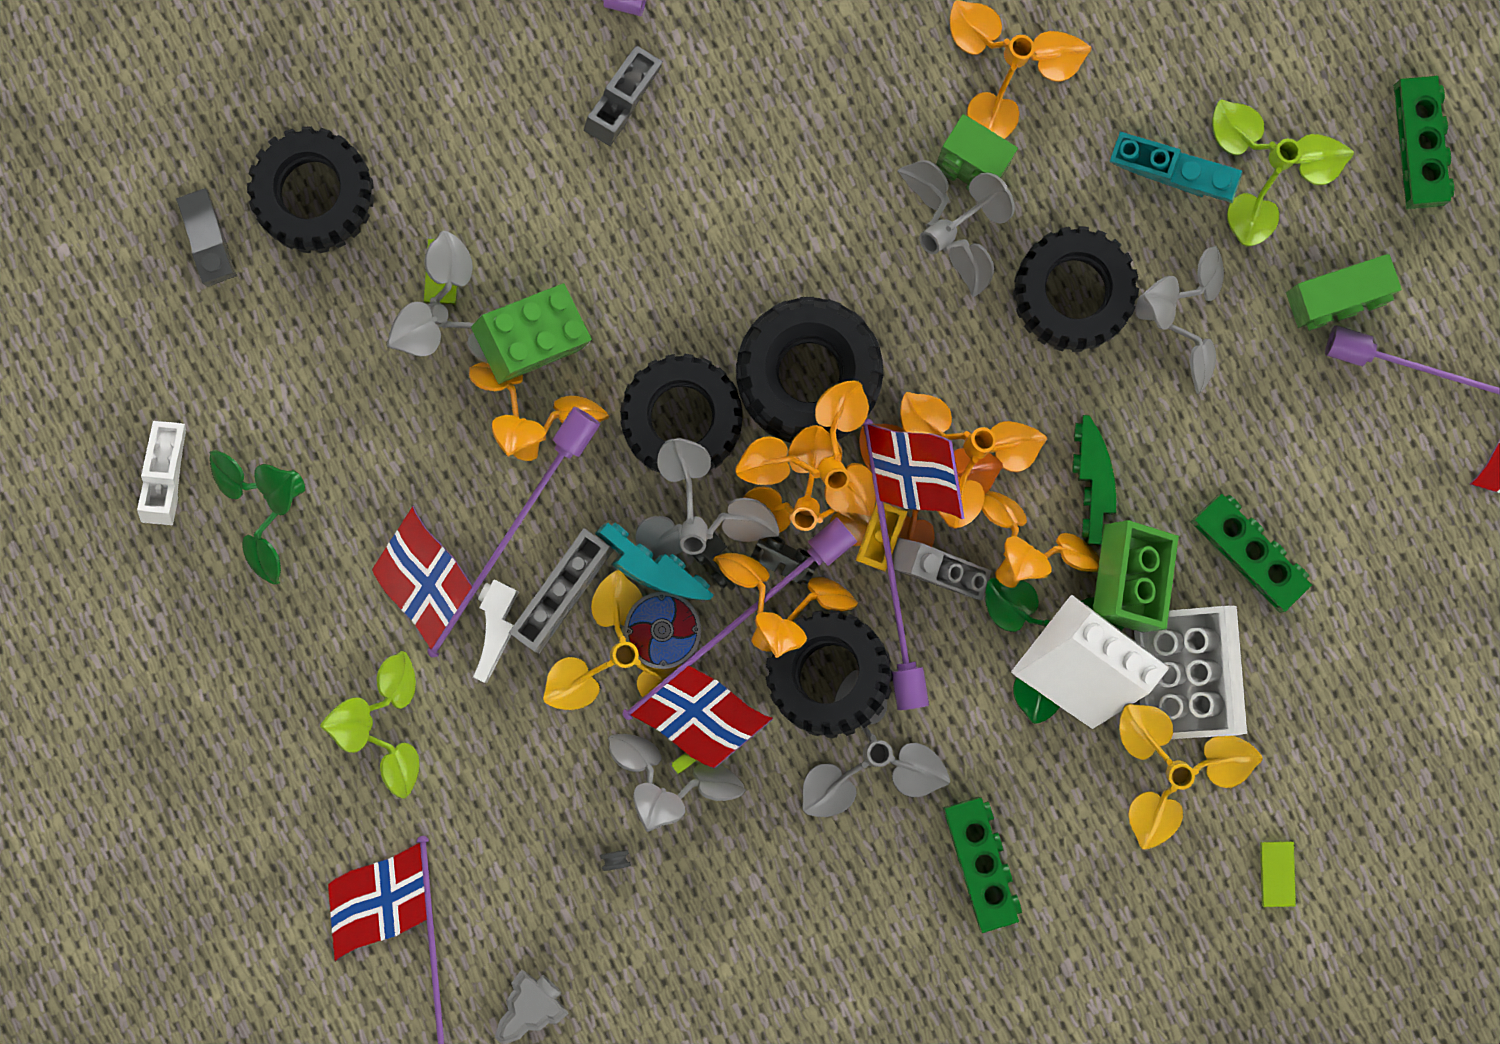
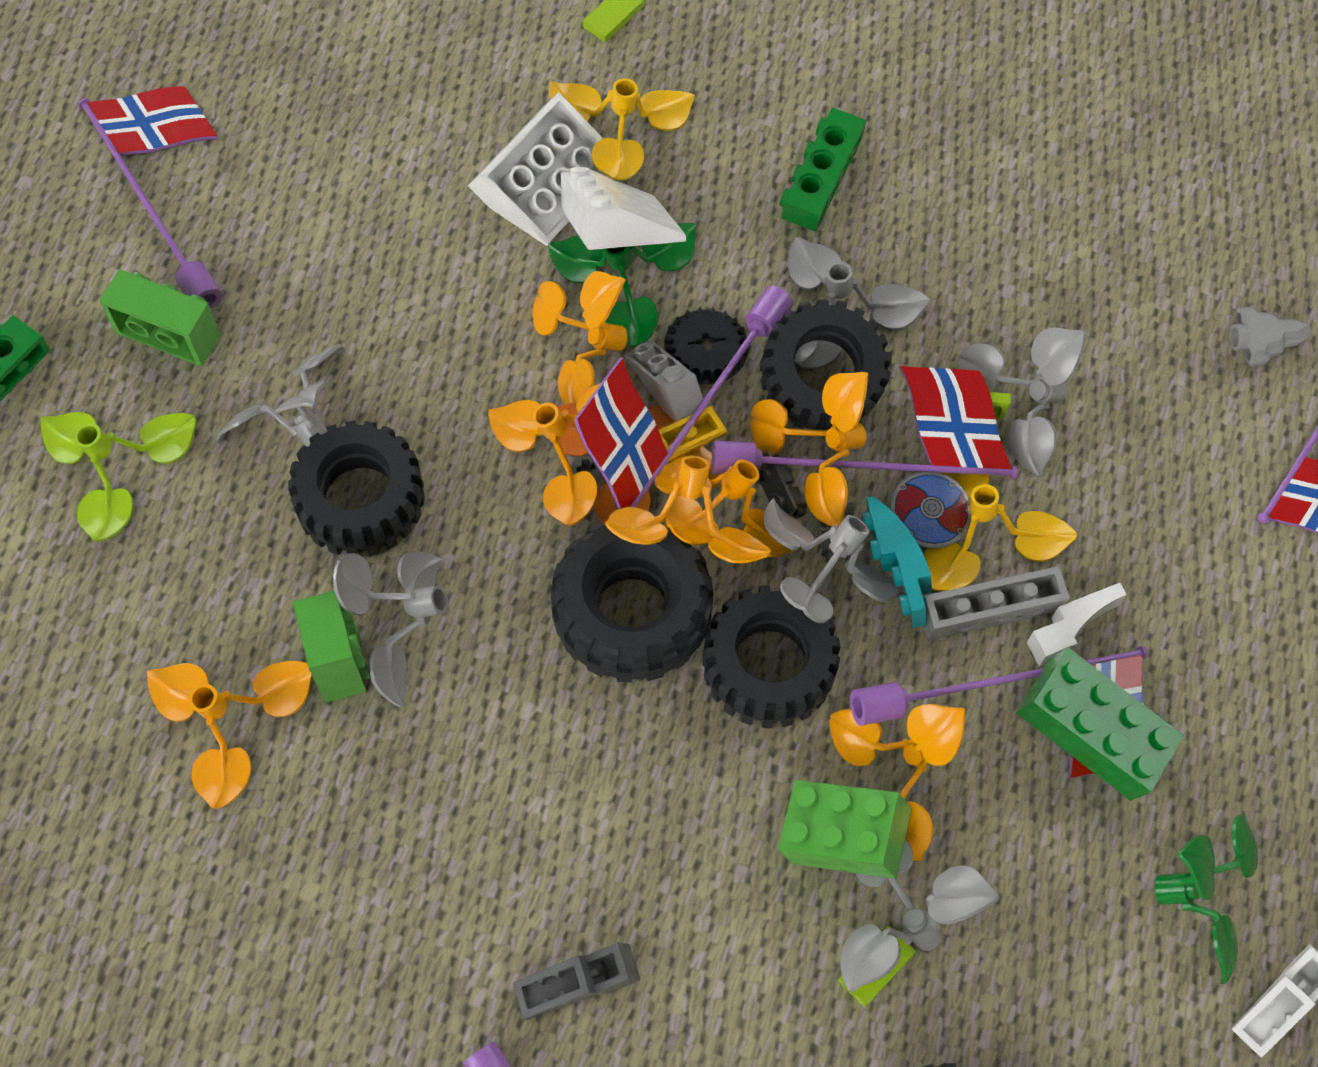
camera: 140 degrees left, 20 degrees down
lime plant [320,651,419,799] -> none
dark grey bush [600,850,631,871] -> none
green slope [1072,415,1116,546] -> none
bright green brick [1093,520,1179,632] -> none
teal slope [1110,132,1243,203] -> none
green brick [1190,493,1312,613] -> none
none -> black gear [664,307,749,384]
none -> green brick [1016,647,1184,801]

